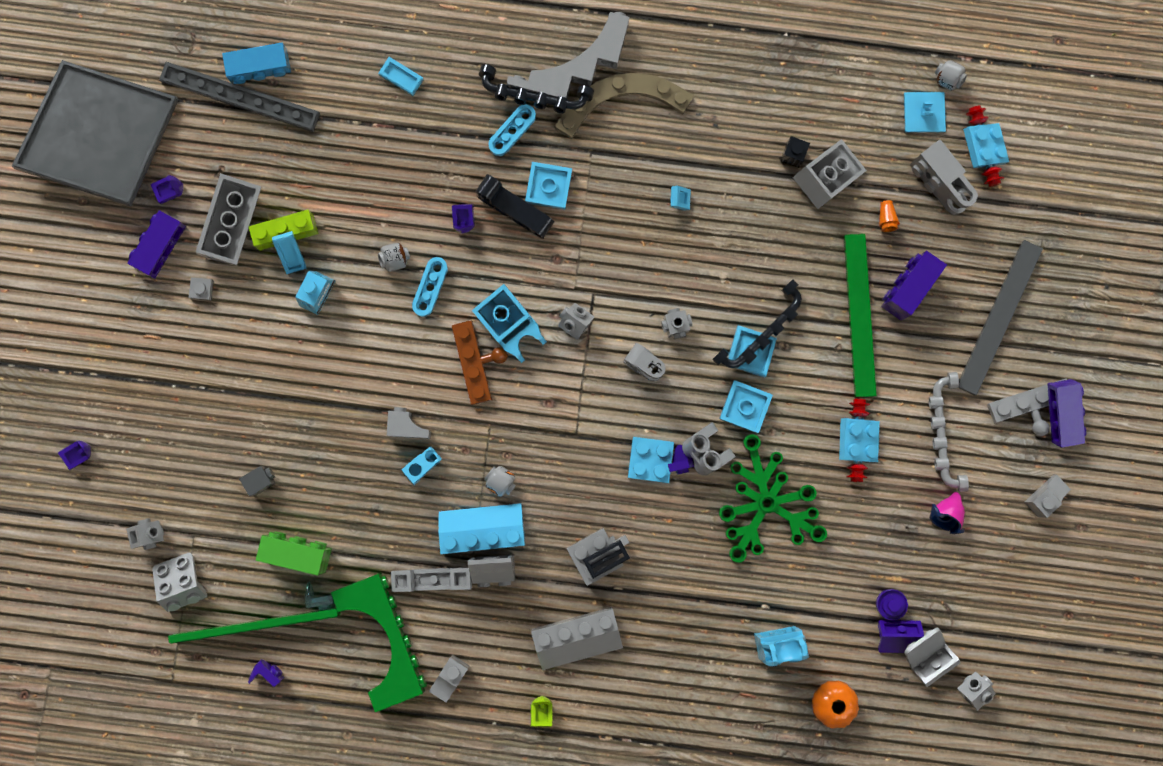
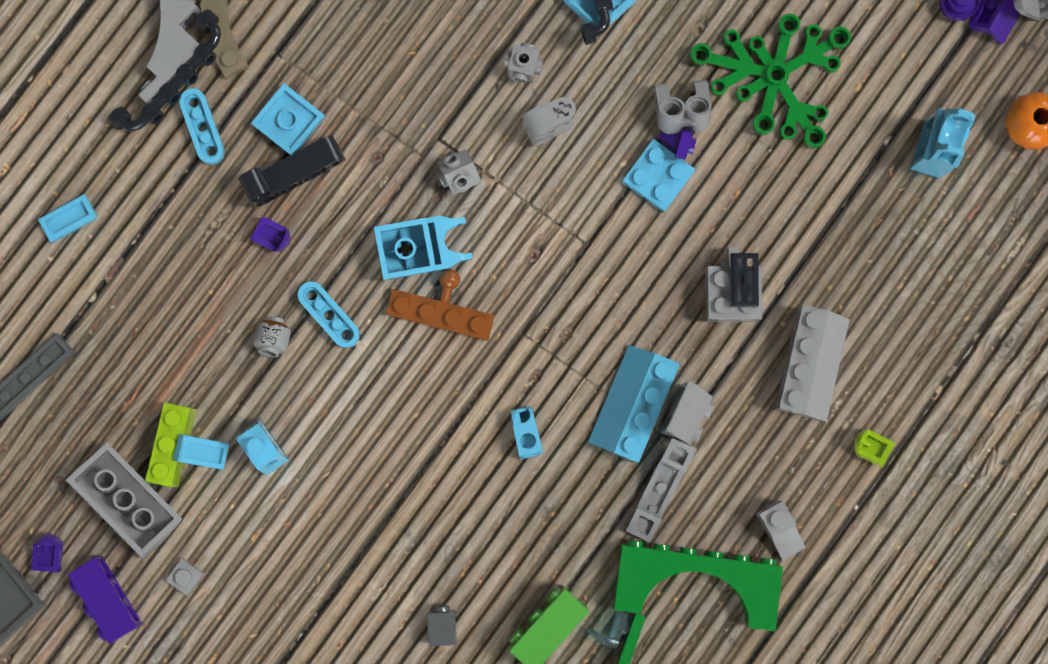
camera: 55 degrees left, 0 degrees up
light grey arch [387,407,431,439] -> none
light grey head [484,466,516,497] -> none
medium azure plate [719,380,773,434] -> none

